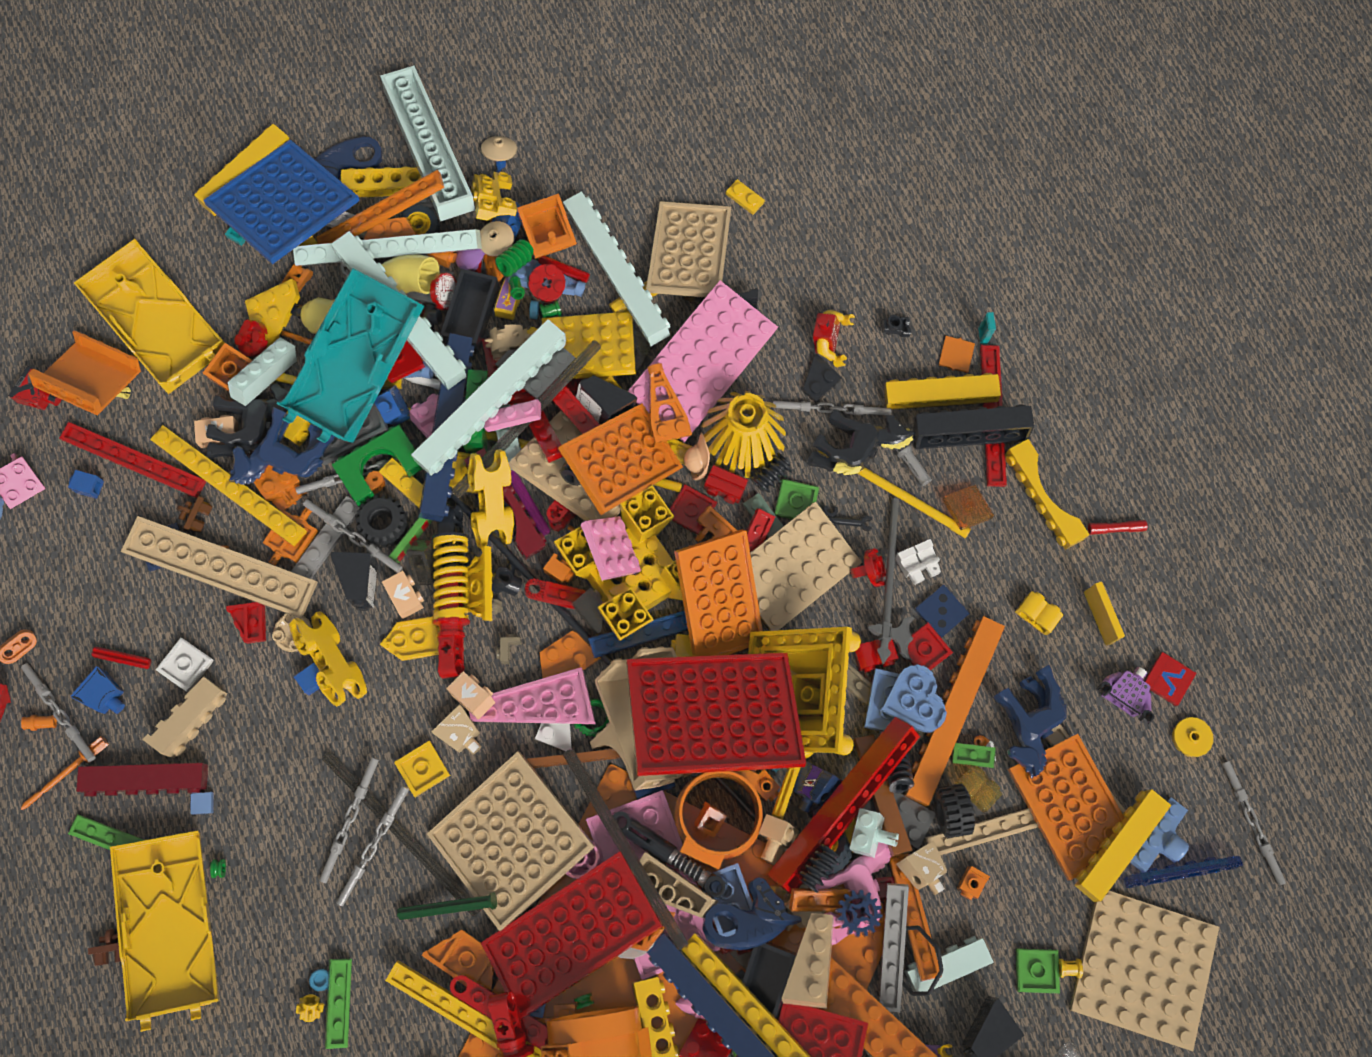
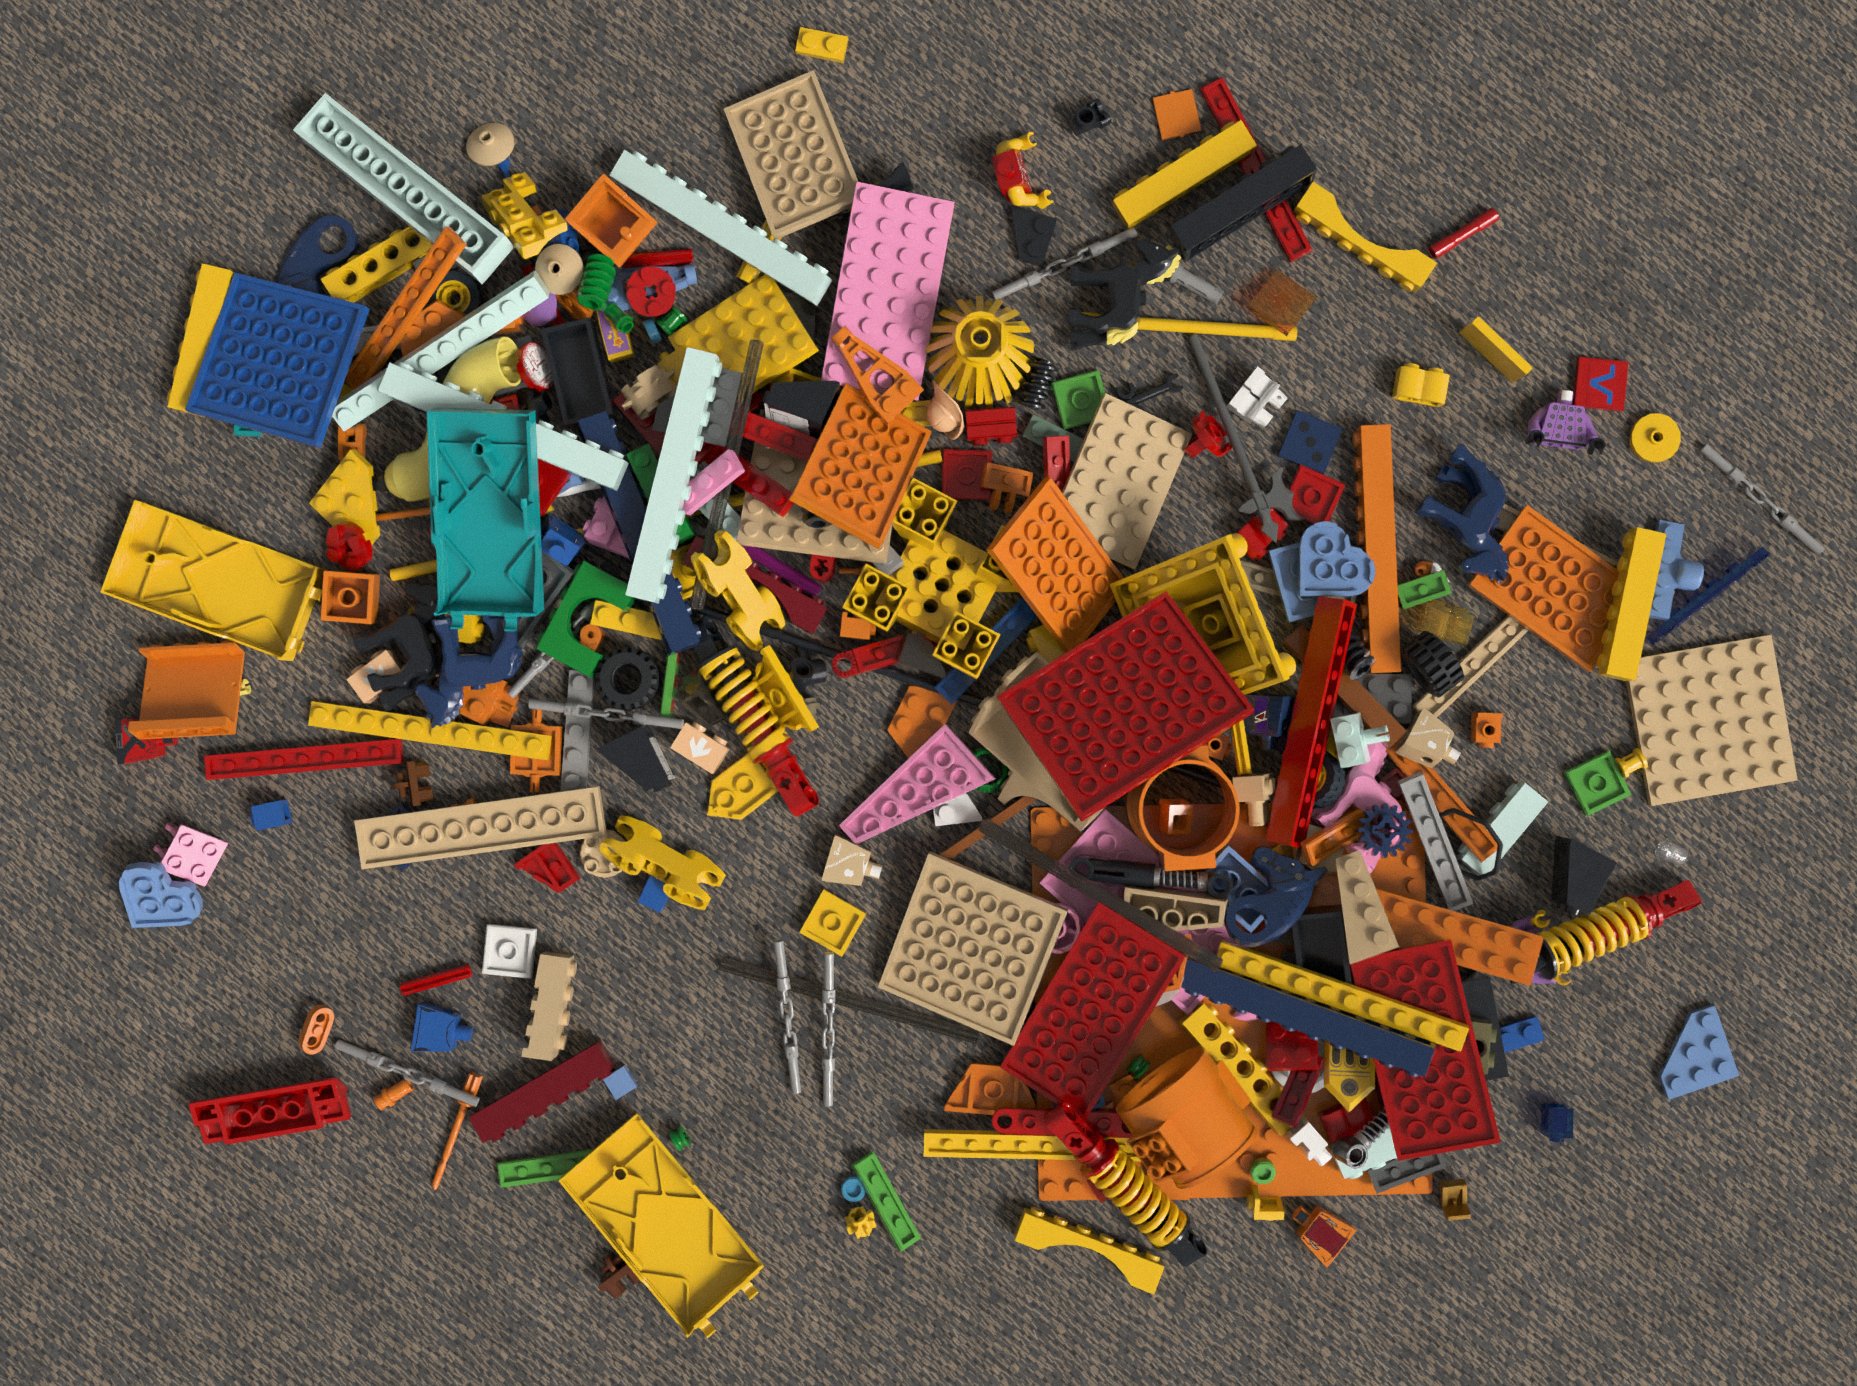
camera: 25 degrees left, 15 degrees up
light aqua brick [228,337,297,406] -> none
dark green axle [397,892,497,920] -> none
light nougat brick [446,671,495,720] -> none
dark tan bracket [497,634,522,664] -> none
bright pink plate [581,516,641,580] -> none
black piece [799,844,841,893] -> none
teal tile [978,312,996,344] -> none

